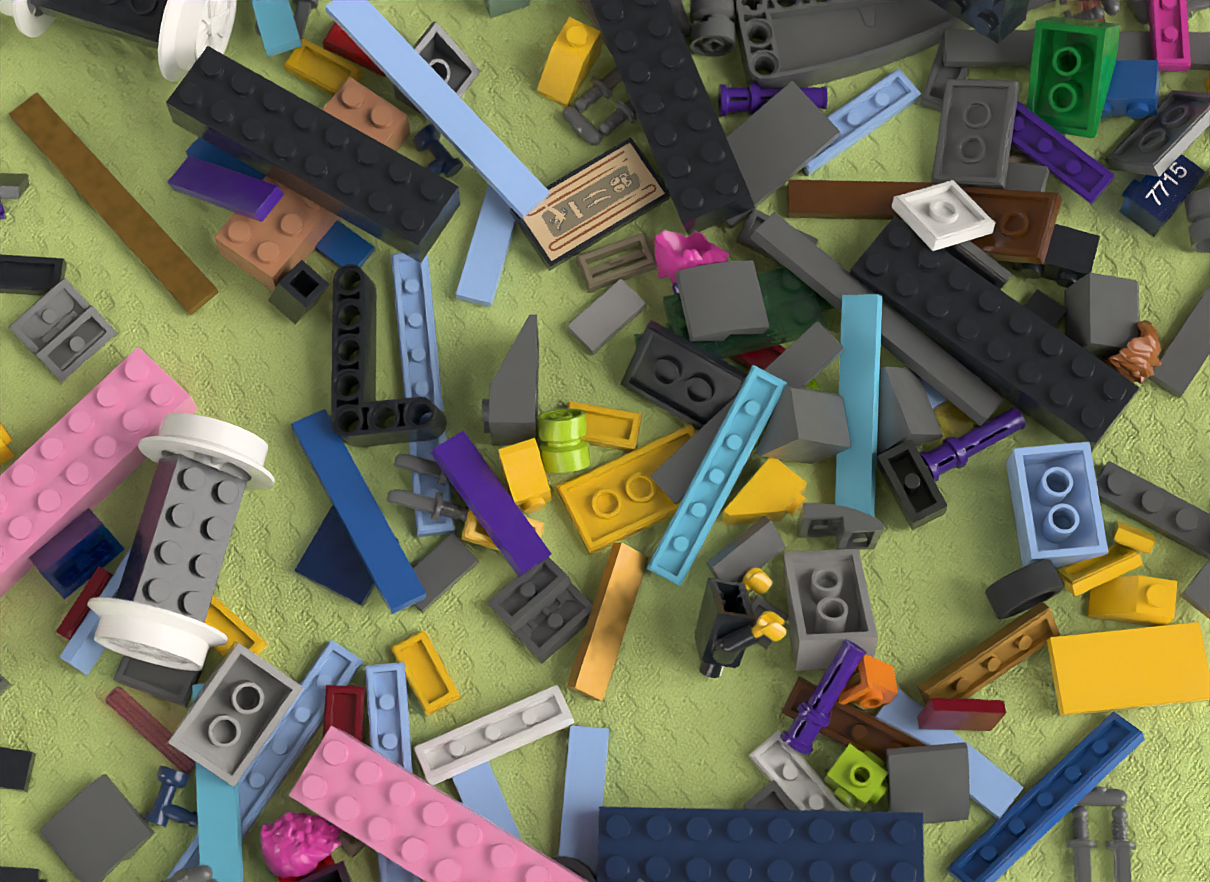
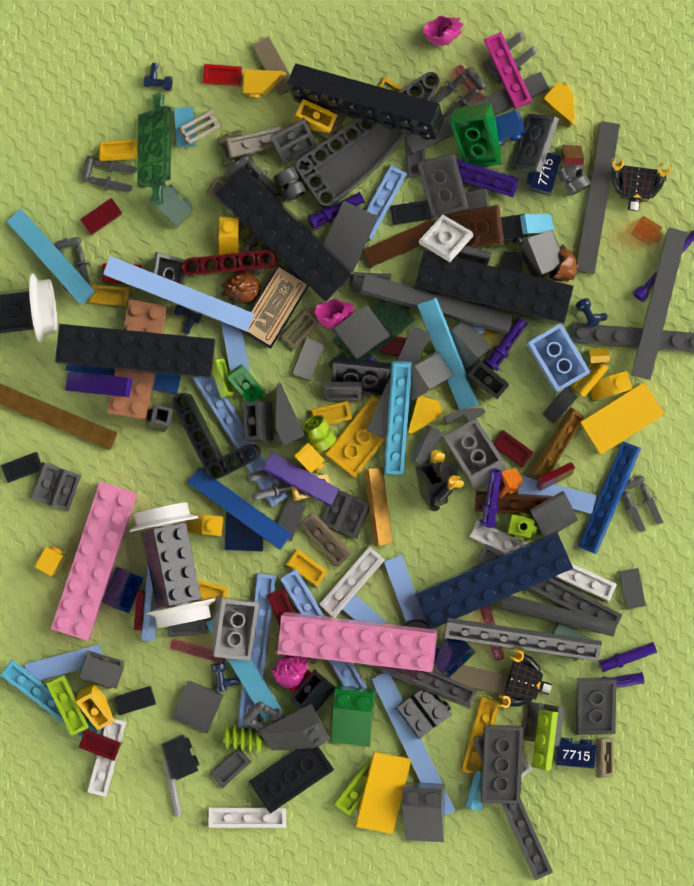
camera: 25 degrees left, 15 degrees up
none -> dark red beam [182,250,277,277]
none -> yellow slope [185,513,224,536]
none -> lime tile [213,358,236,398]
none -> dark orange hair [221,272,261,304]
none -> green plate [226,364,265,402]
none -> dark grey brick [243,401,274,442]
none -> dark tan tile [299,512,352,566]
none -> dark grey tile [323,382,363,401]
none -> black tile [390,200,431,225]
none -> dark red tile [493,430,534,468]
none -> medium azure tile [520,214,554,235]
none -> dark blue piece [576,298,608,328]

